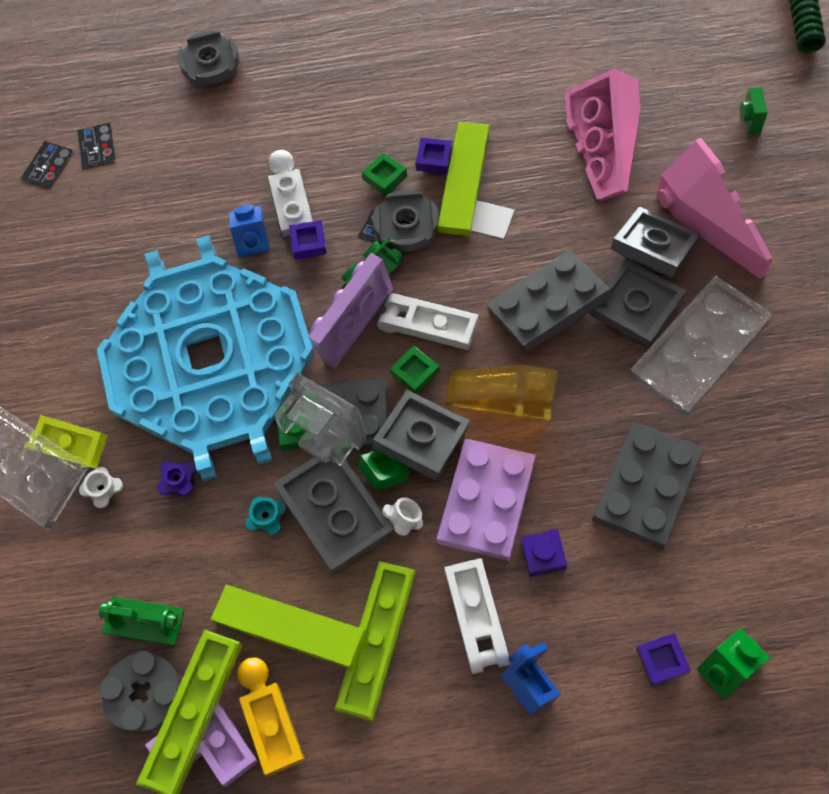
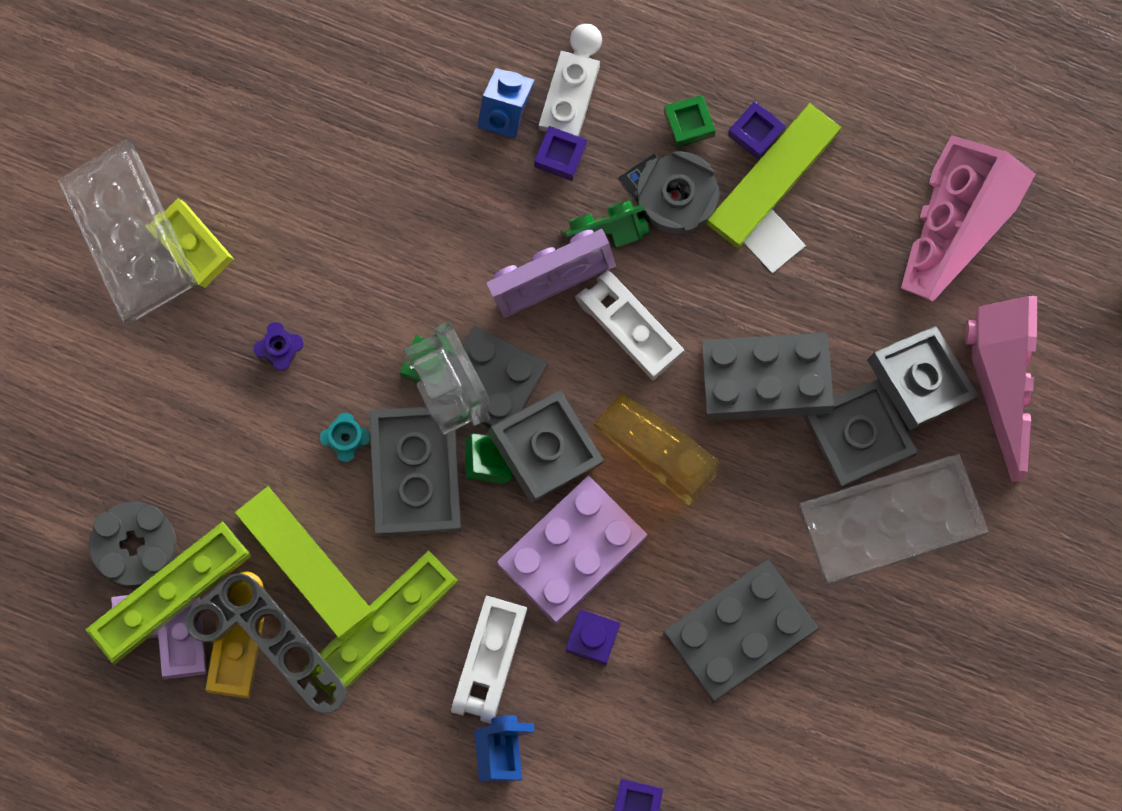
camera: 20 degrees right, 10 degrees up
white plate [79,467,123,508] -> none
medium azure plate [97,235,314,482] -> none
green hinge [99,596,185,646] -> none
white plate [382,497,423,536] -> none
green plate [390,346,440,395] -> none
none -> dark grey beam [186,573,347,713]

